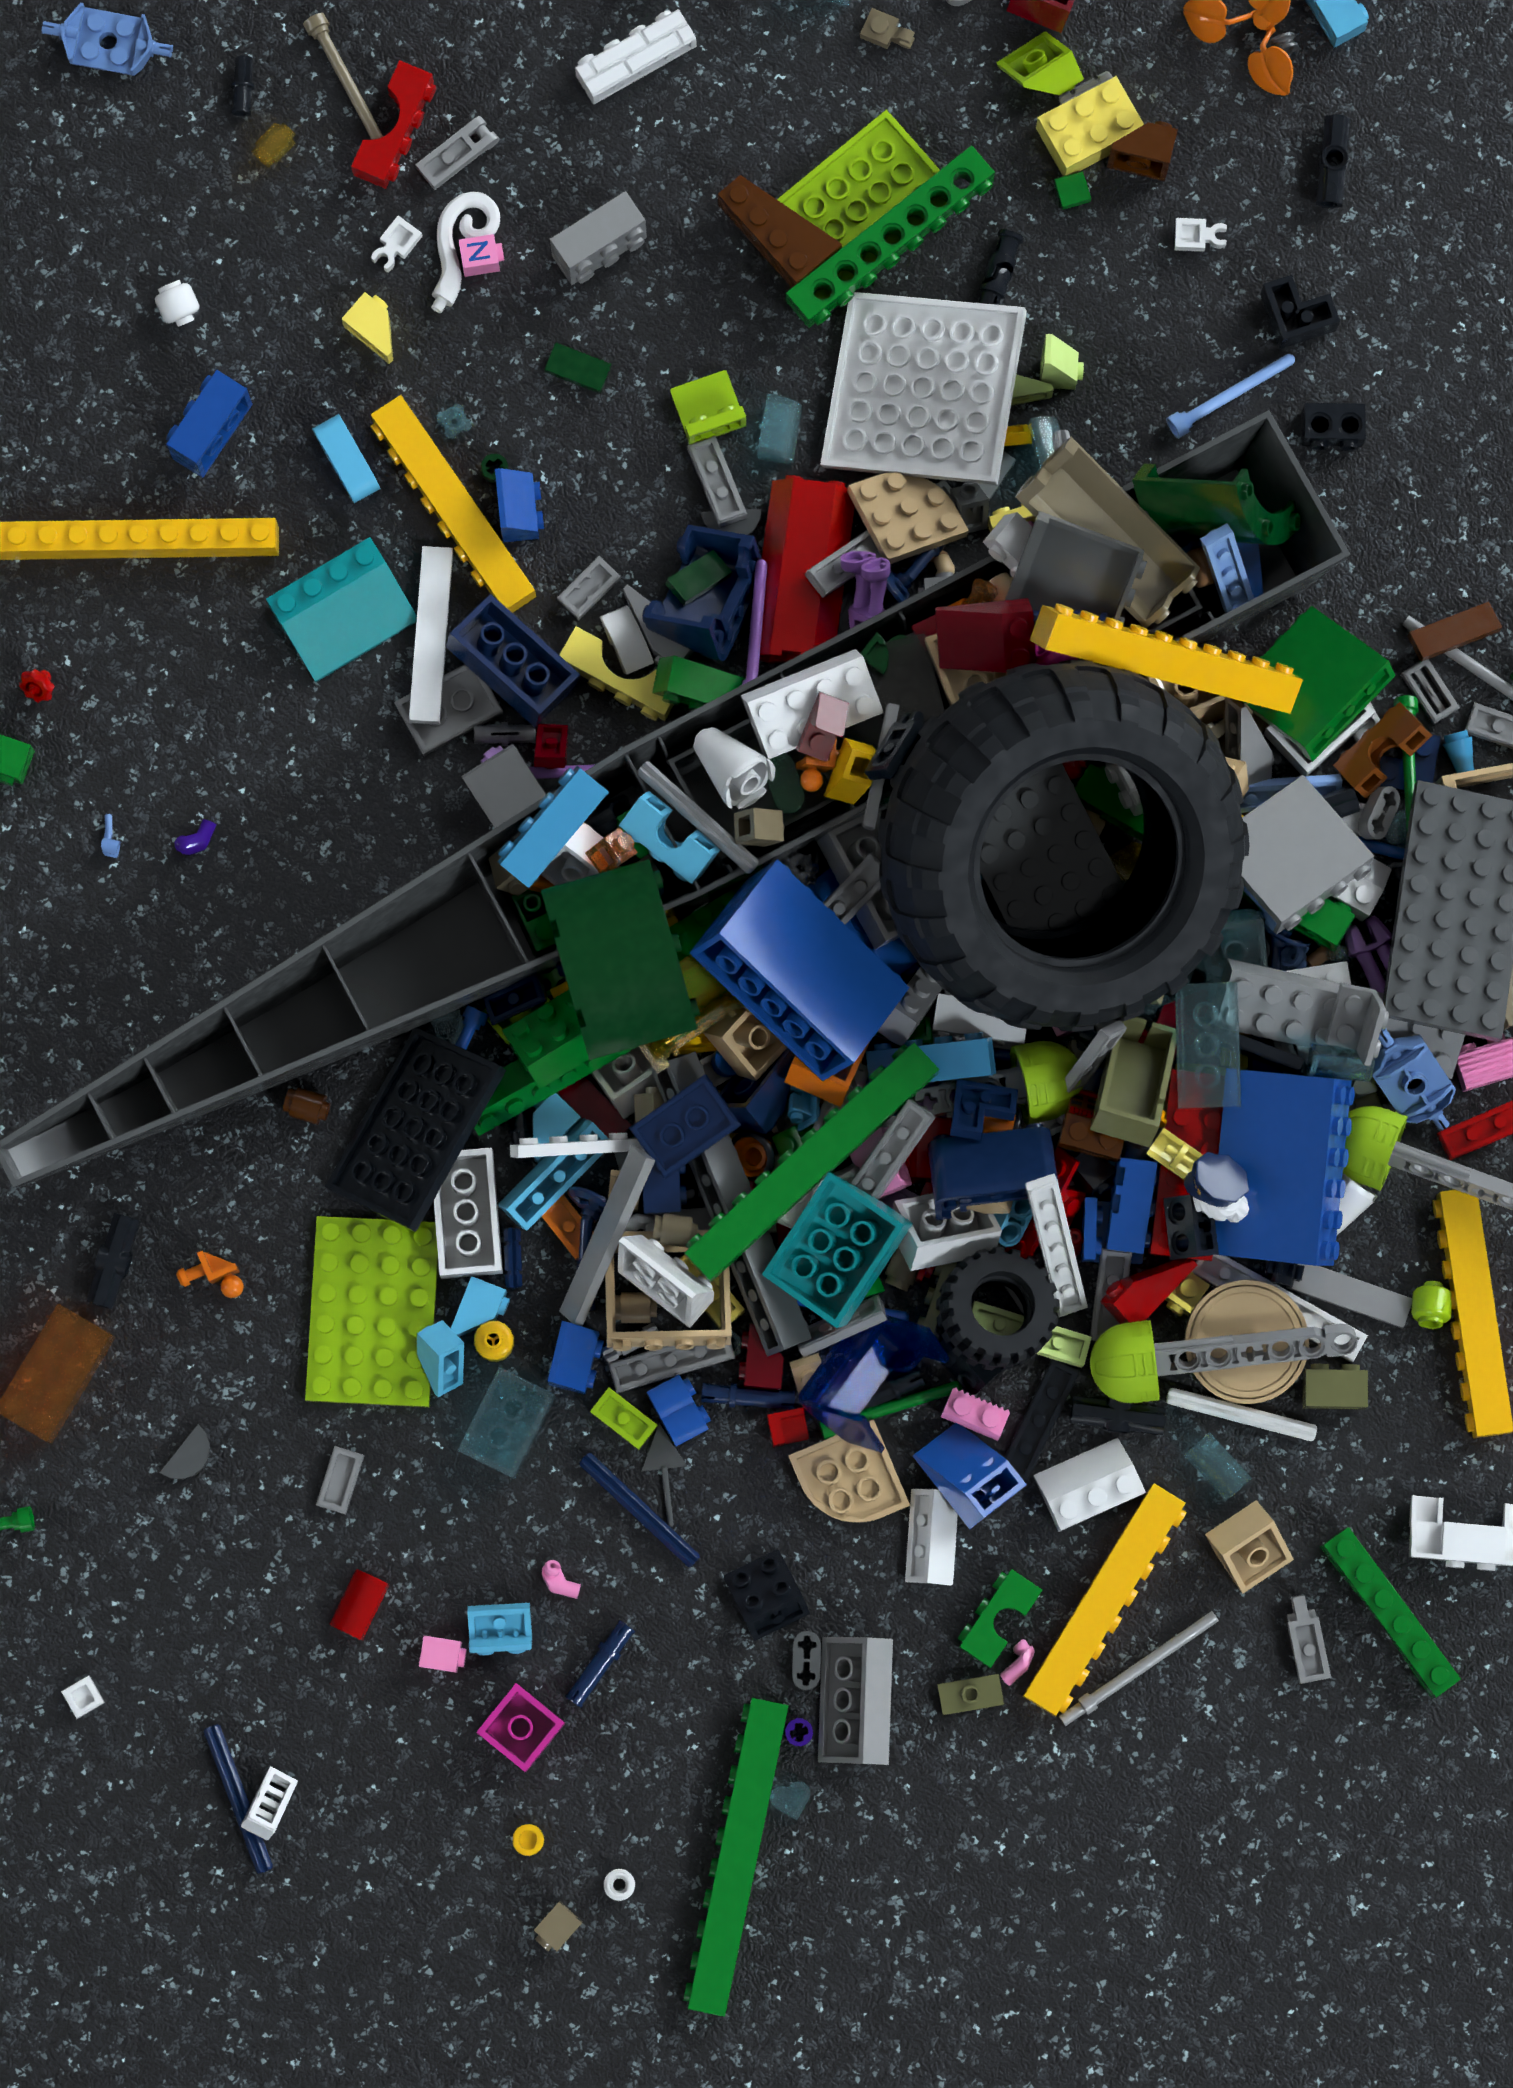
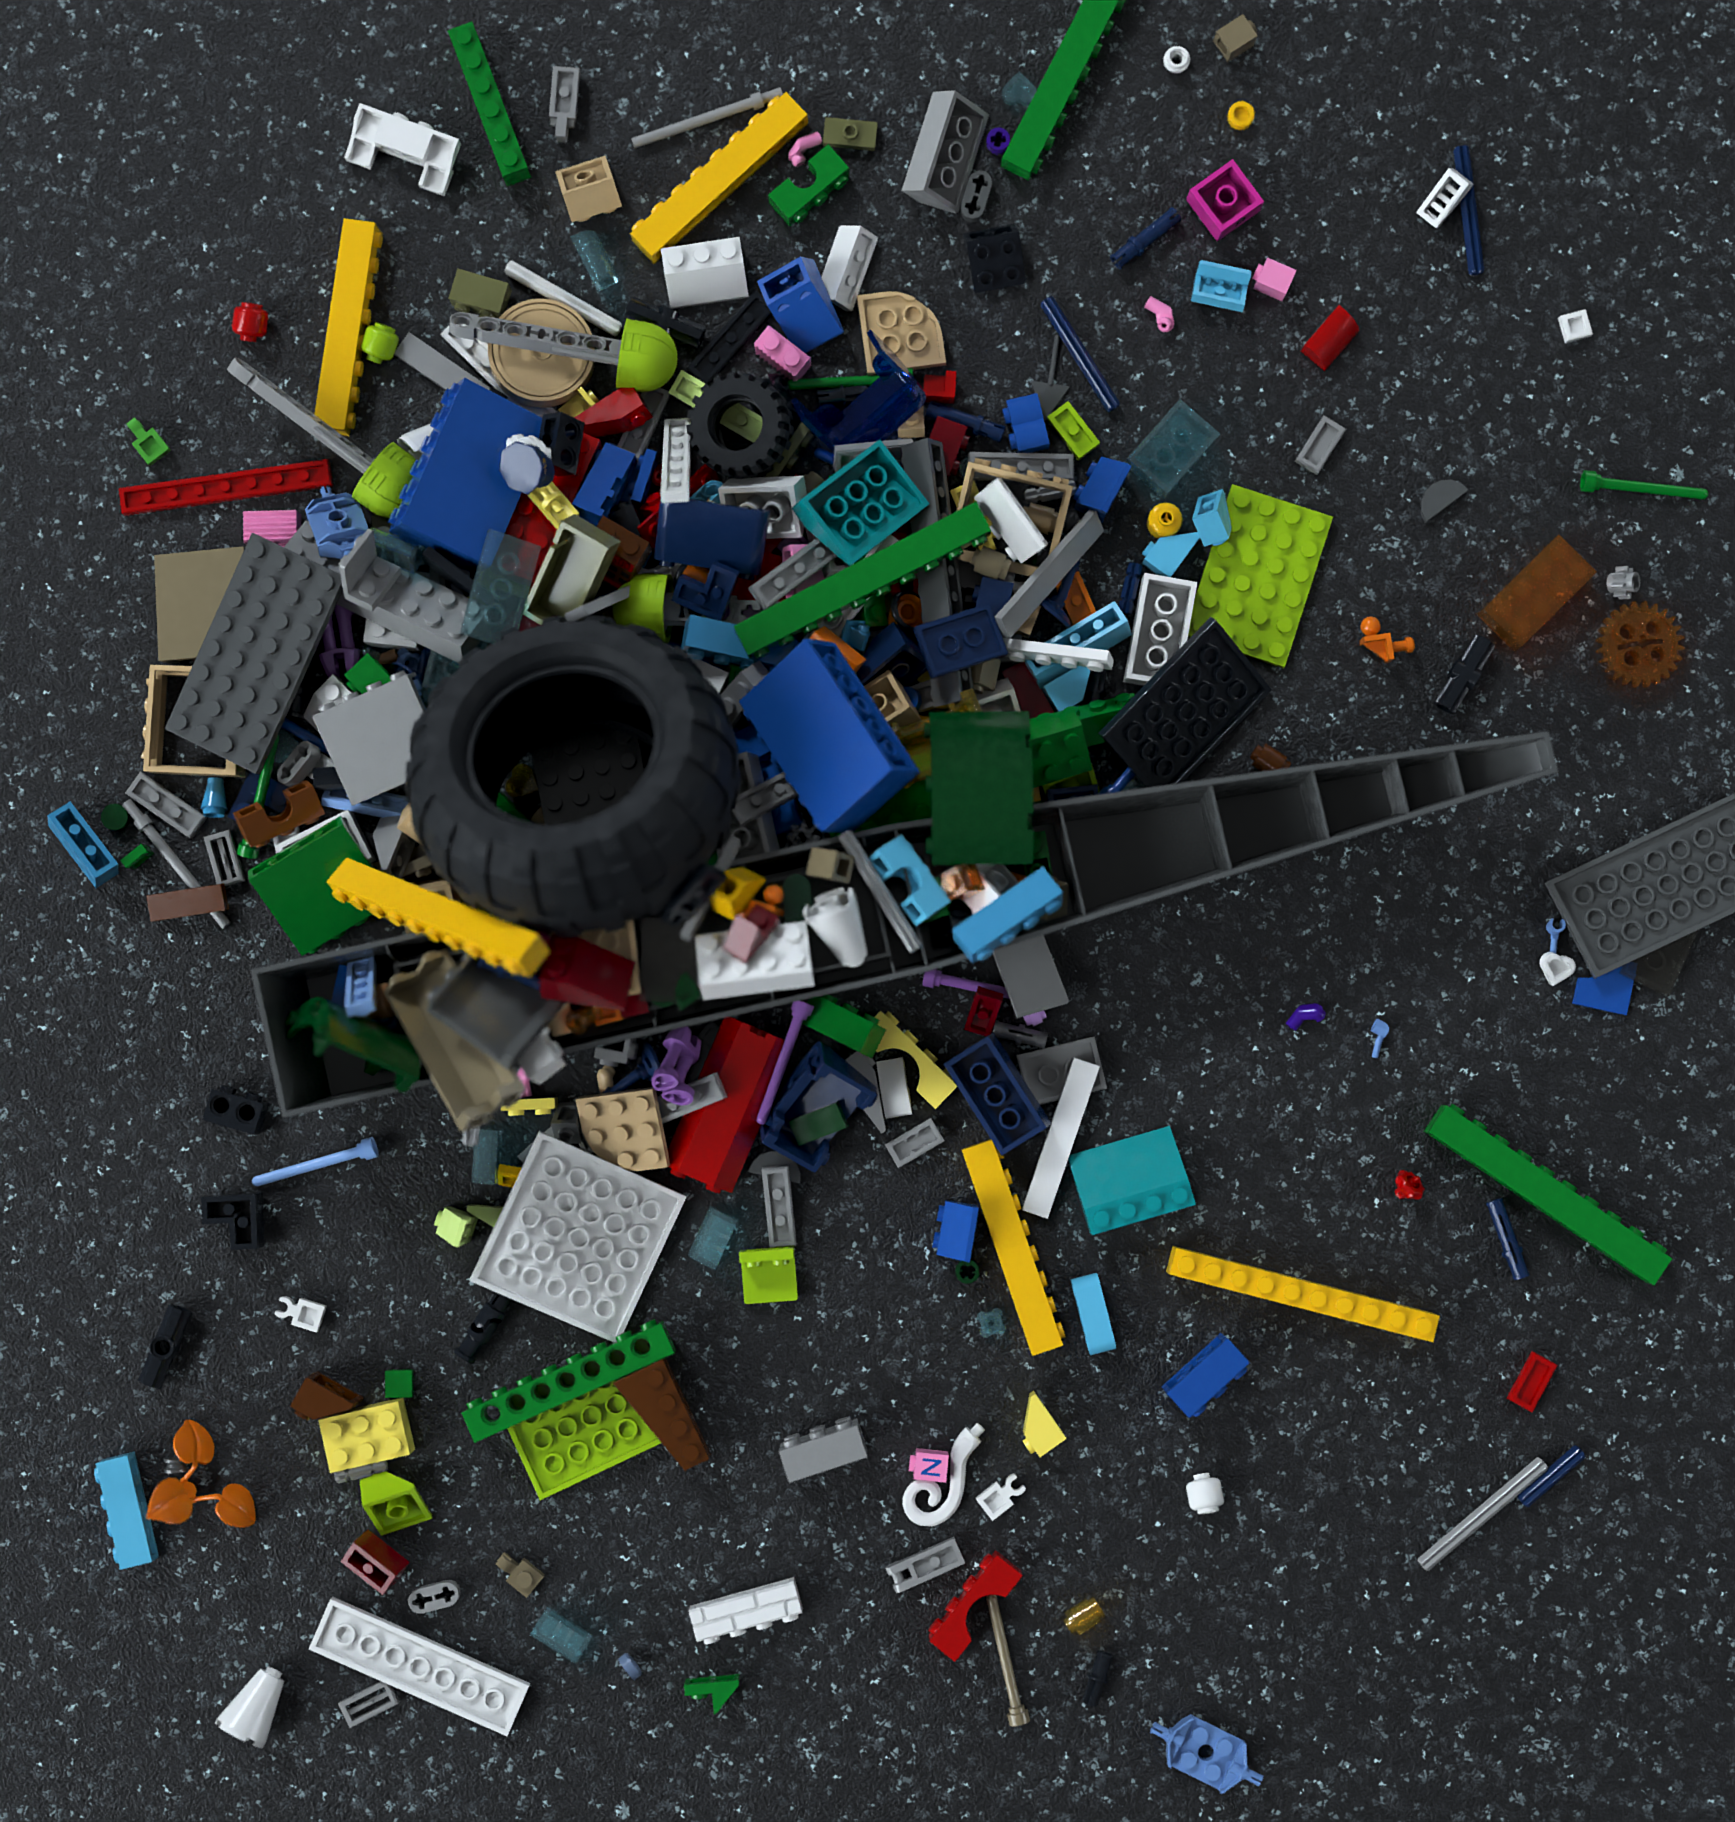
camera: 160 degrees left, 5 degrees up
dark green tile [544,343,612,394] -> none

